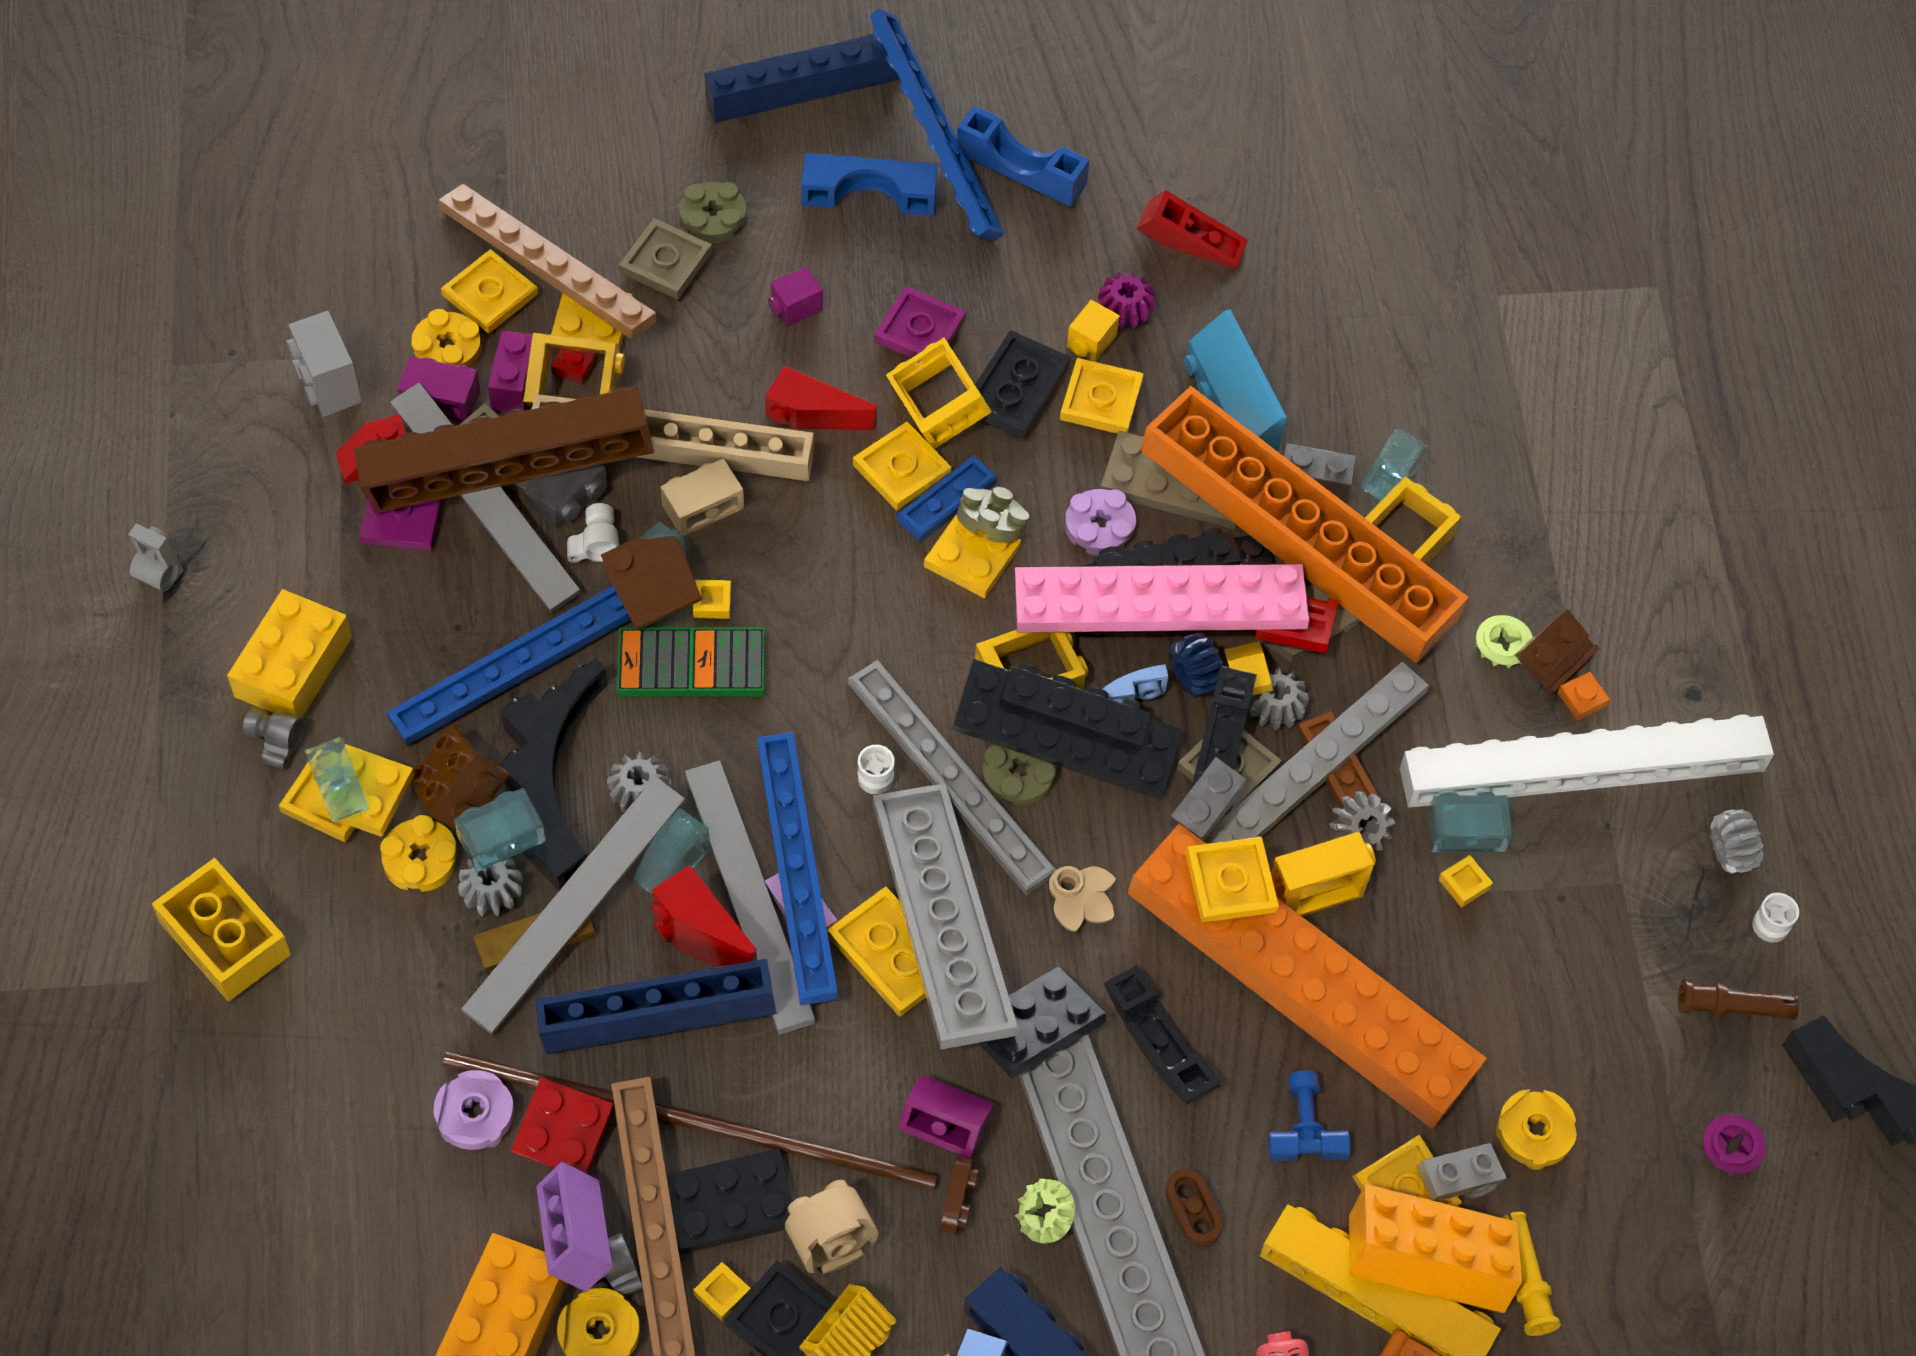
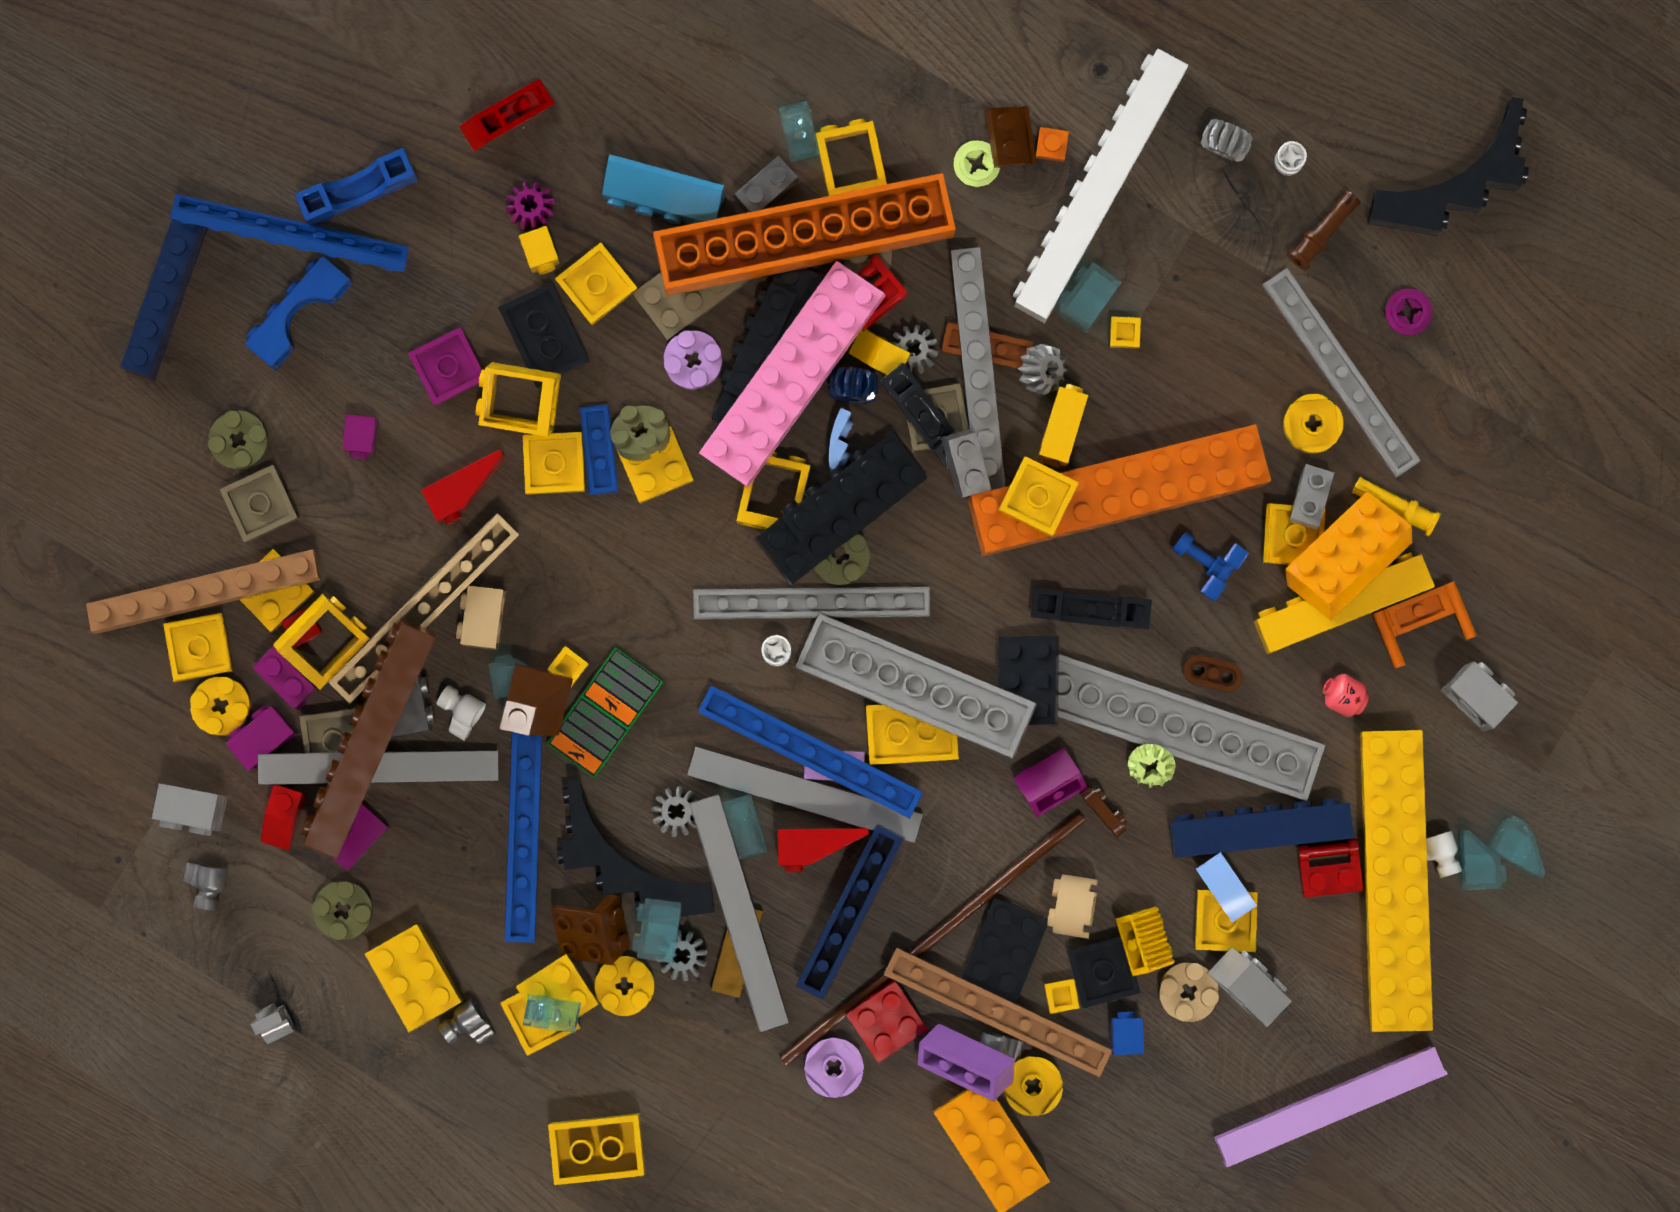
camera: 50 degrees left, 25 degrees up
tan plate [1049,866,1116,932] -> none
none -> flat silver piece [183,862,228,911]
none -> olive plate [312,881,373,940]
none -> light grey tile [1262,268,1421,479]

